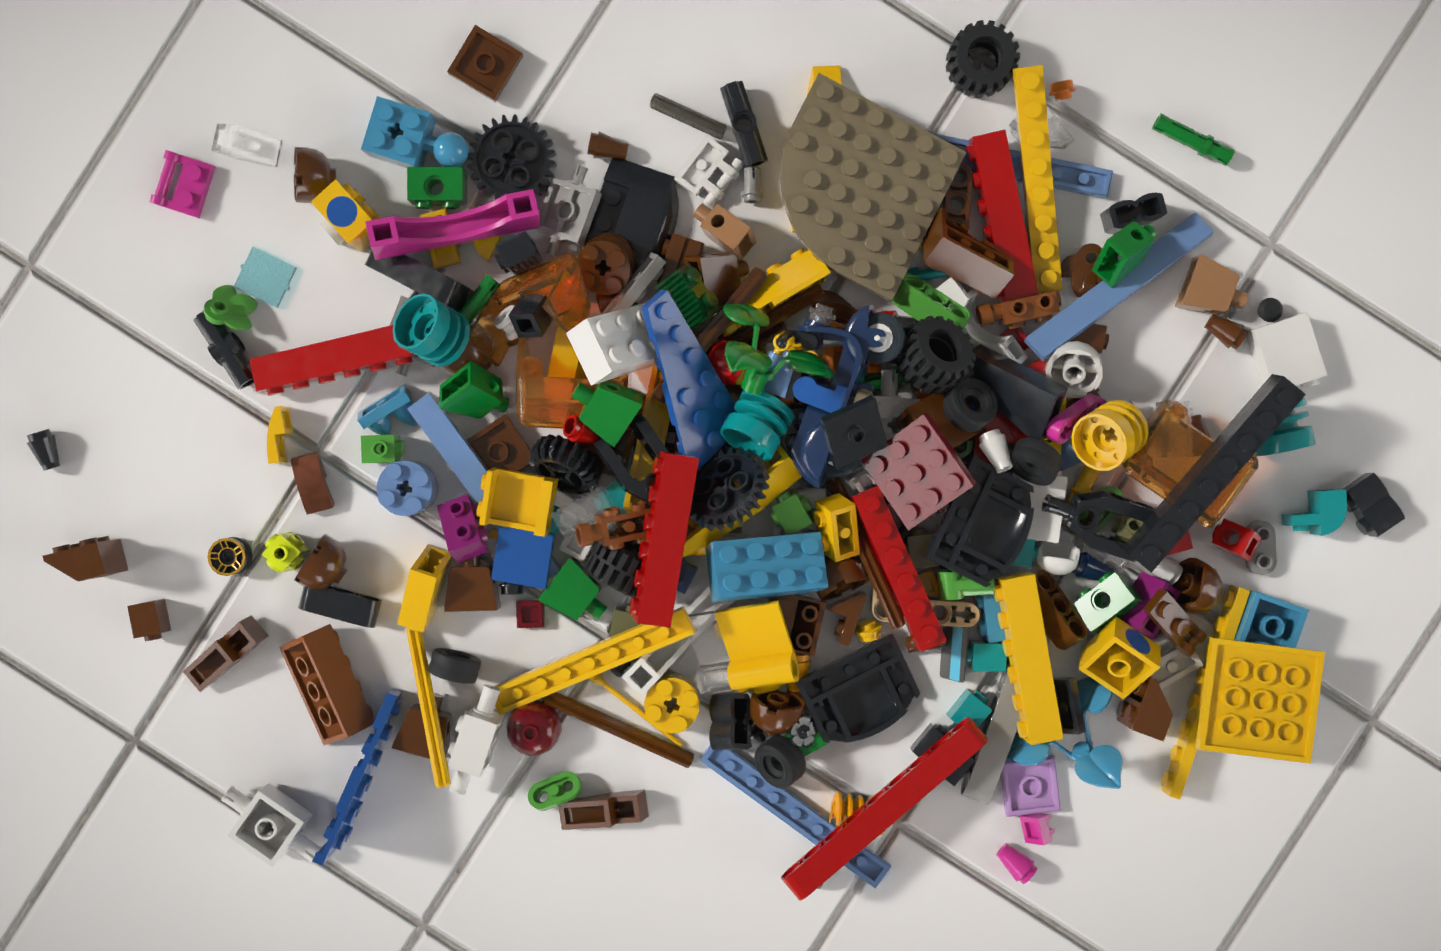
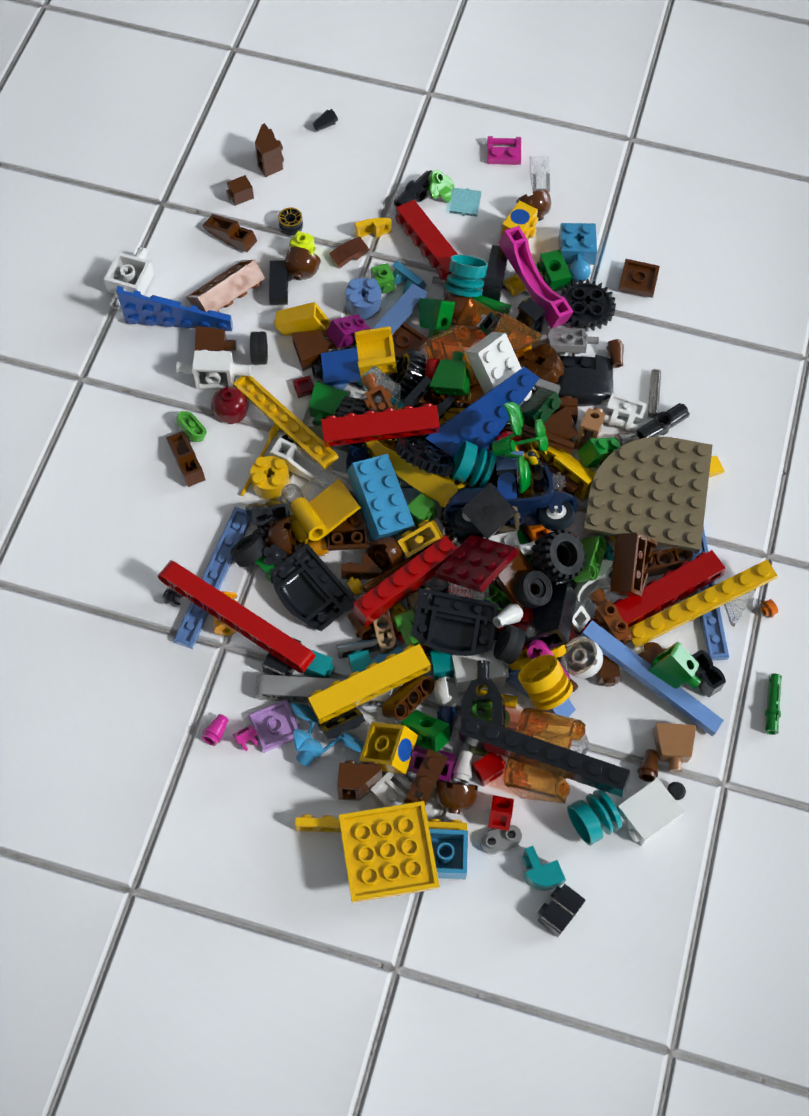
camera: 70 degrees right, 25 degrees down
yellow axle [406,628,451,788] -> none
reddish brown axle [543,692,694,768] -> none
black tyre [945,20,1020,98] -> none
none -> green brick [577,437,621,468]

